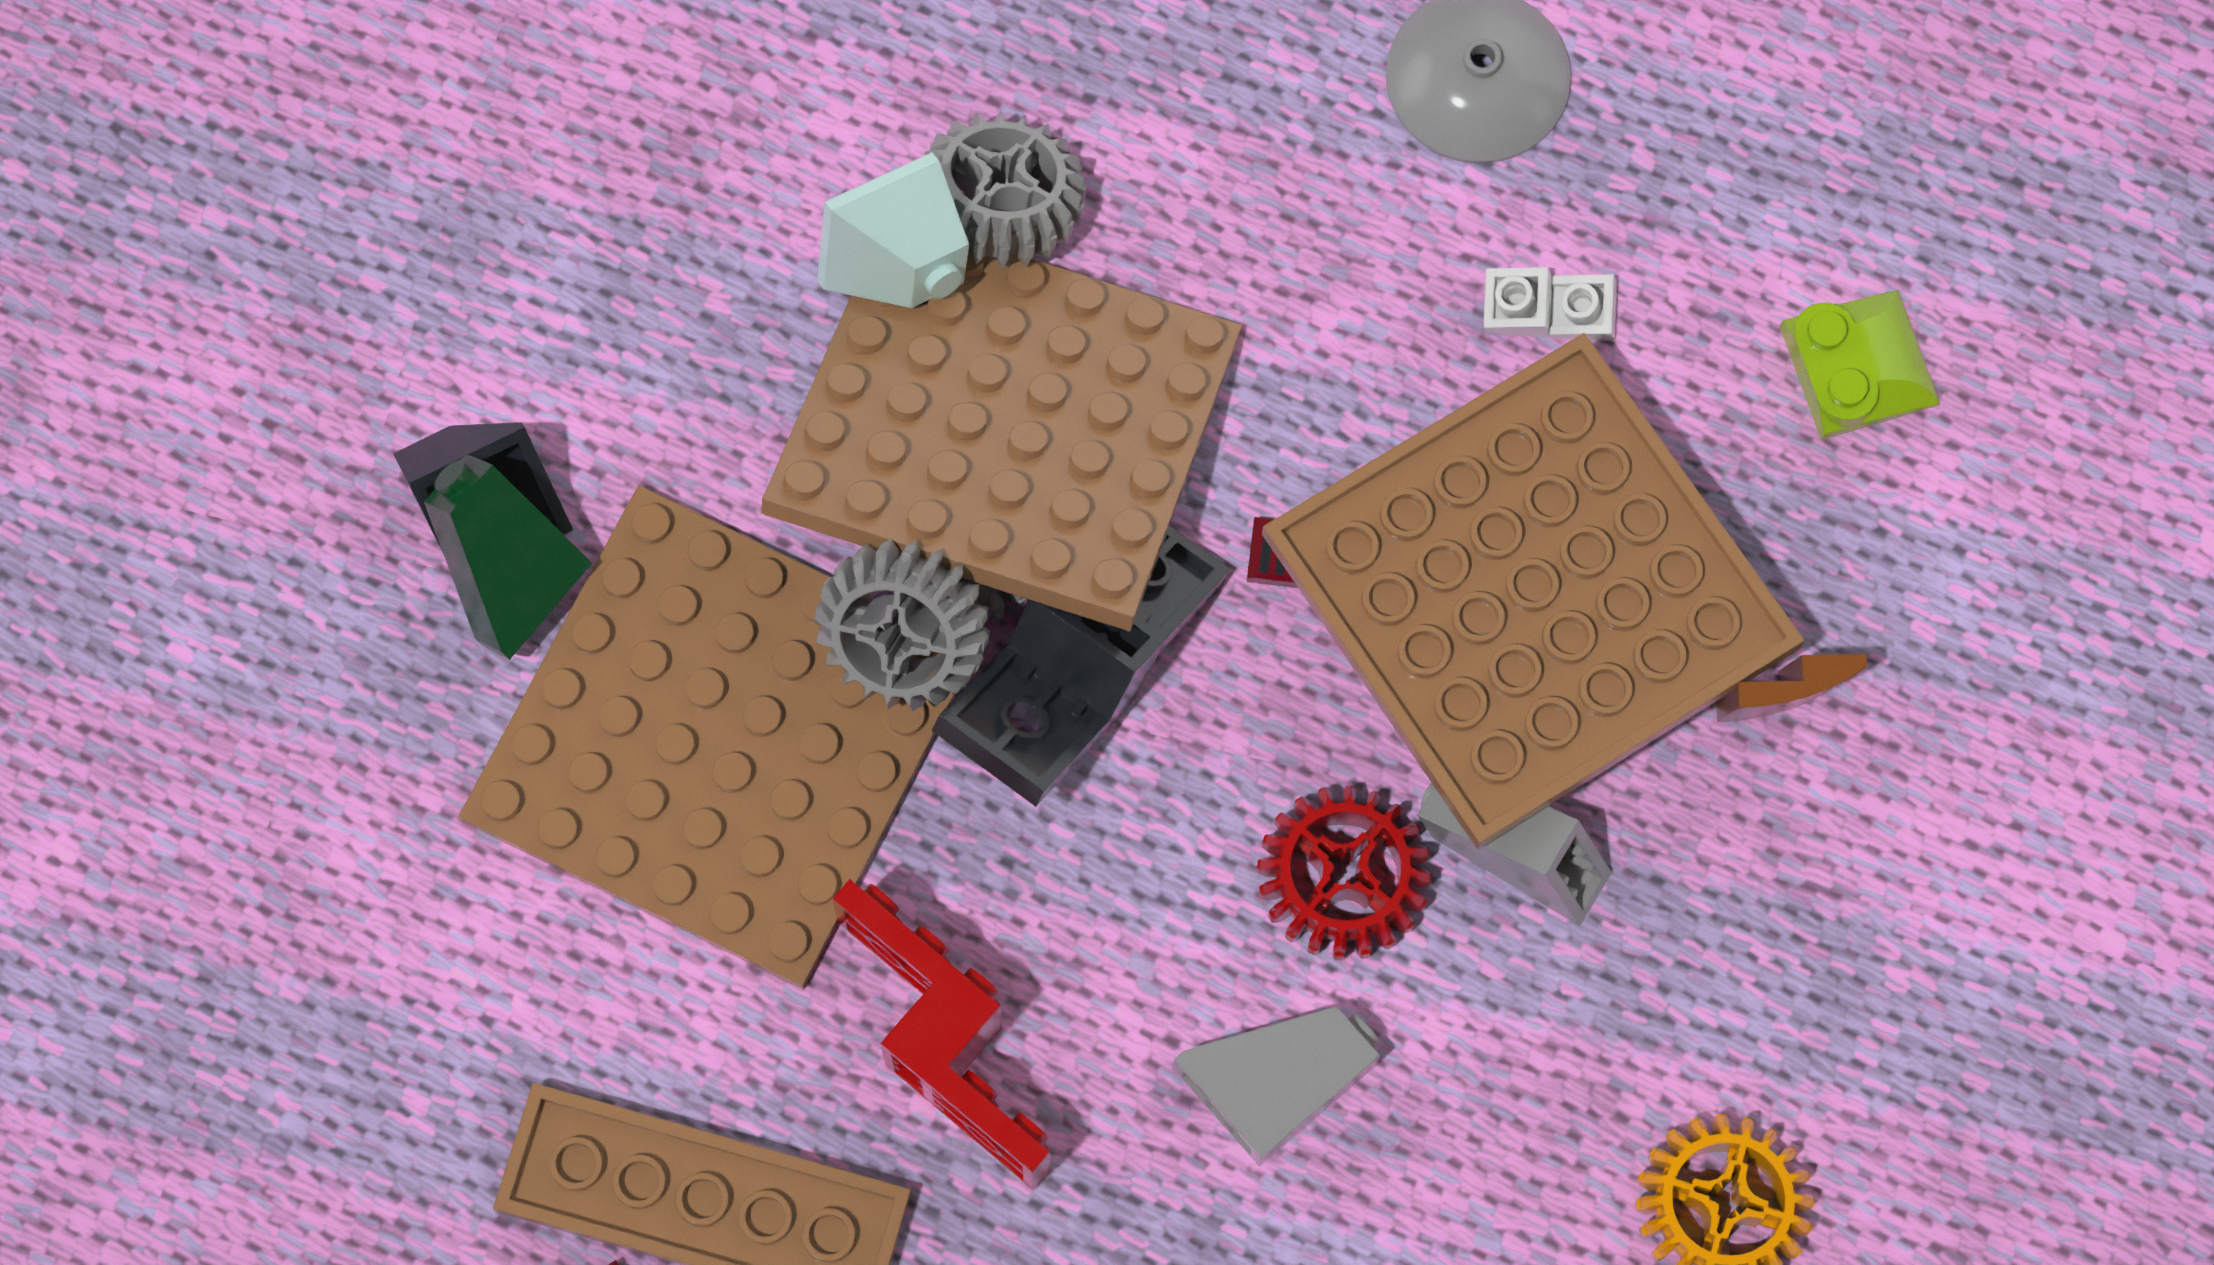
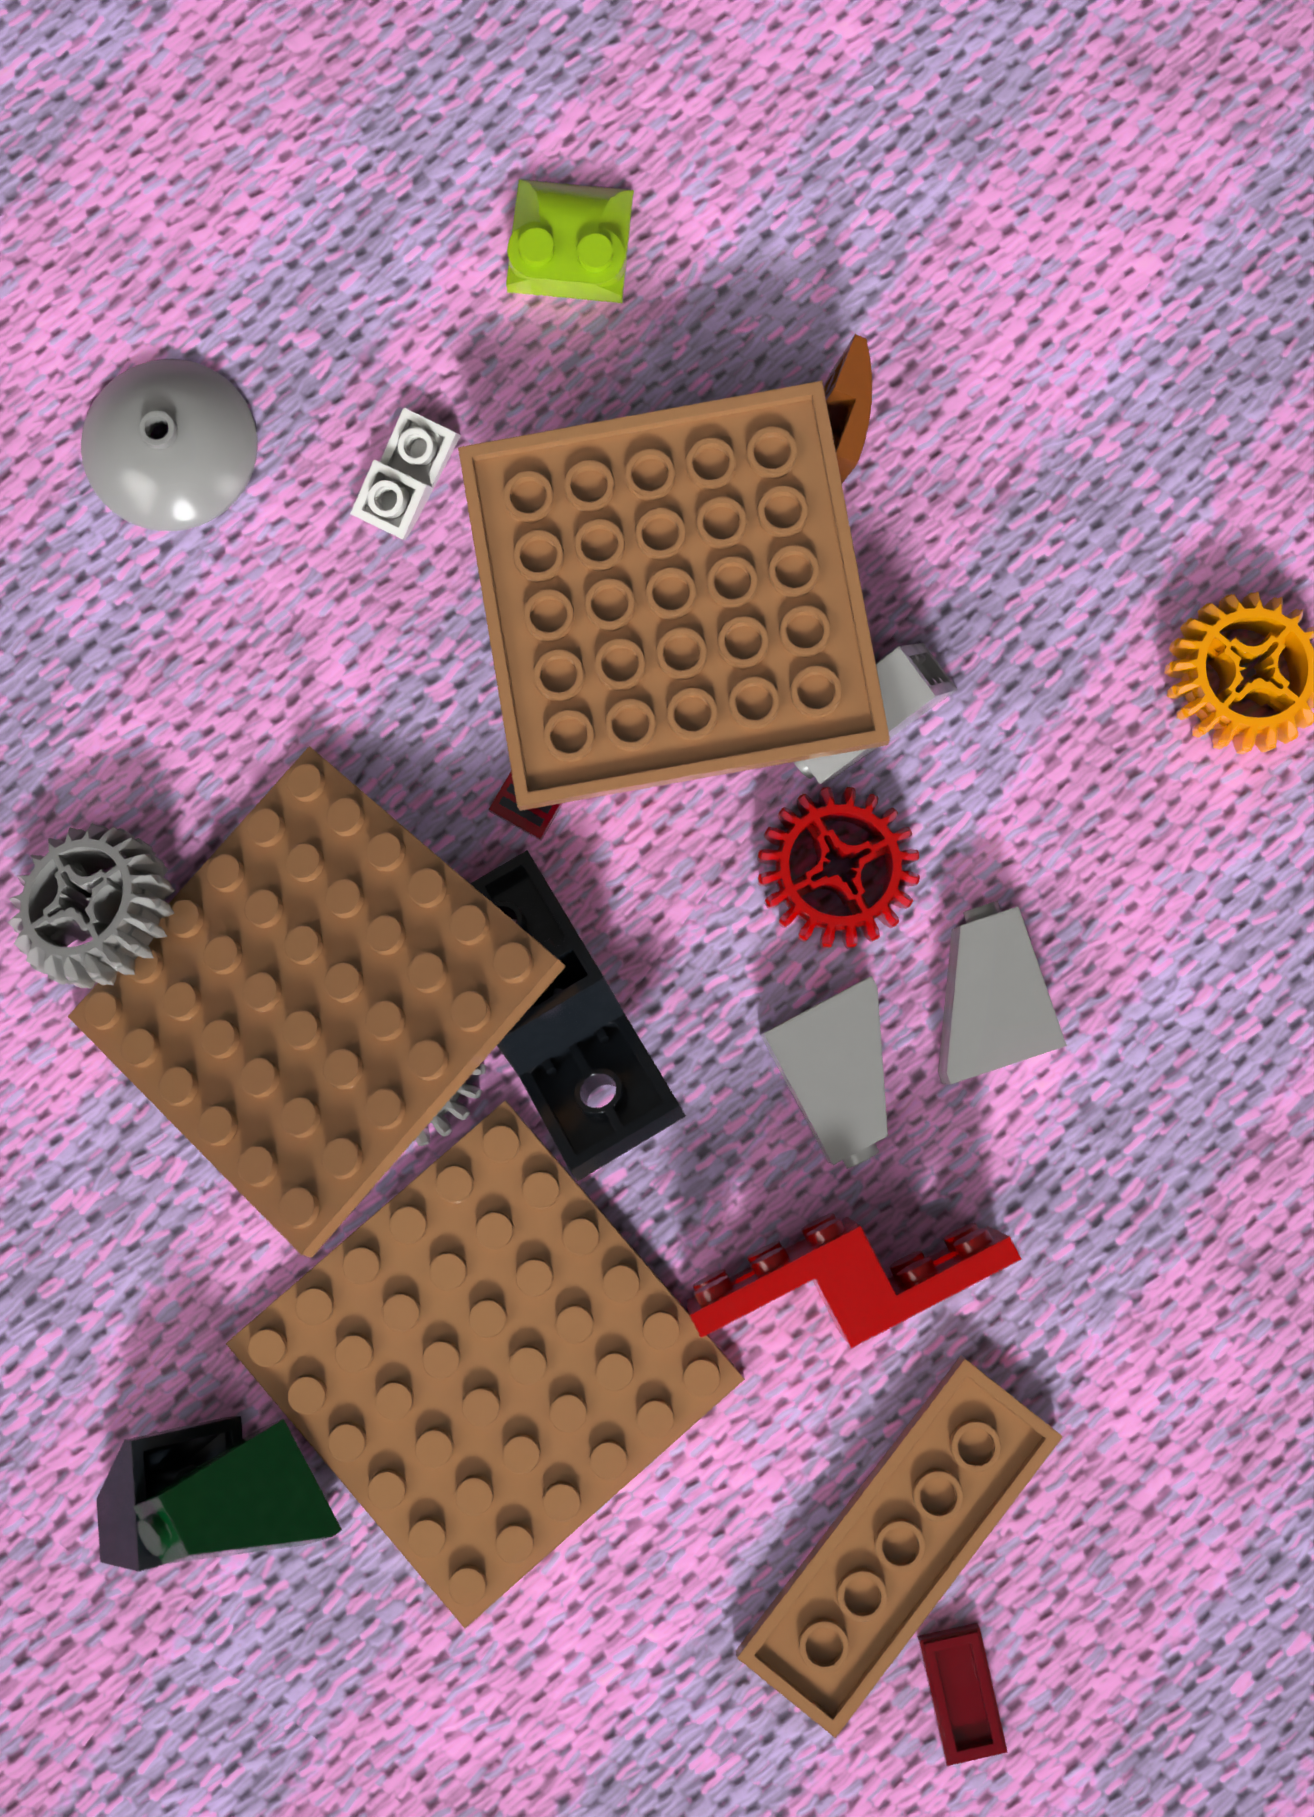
camera: 70 degrees left, 10 degrees up
light grey gear [814,538,990,711] -> none
light aqua slope [817,152,969,308] -> none
none -> light grey slope [760,976,888,1169]

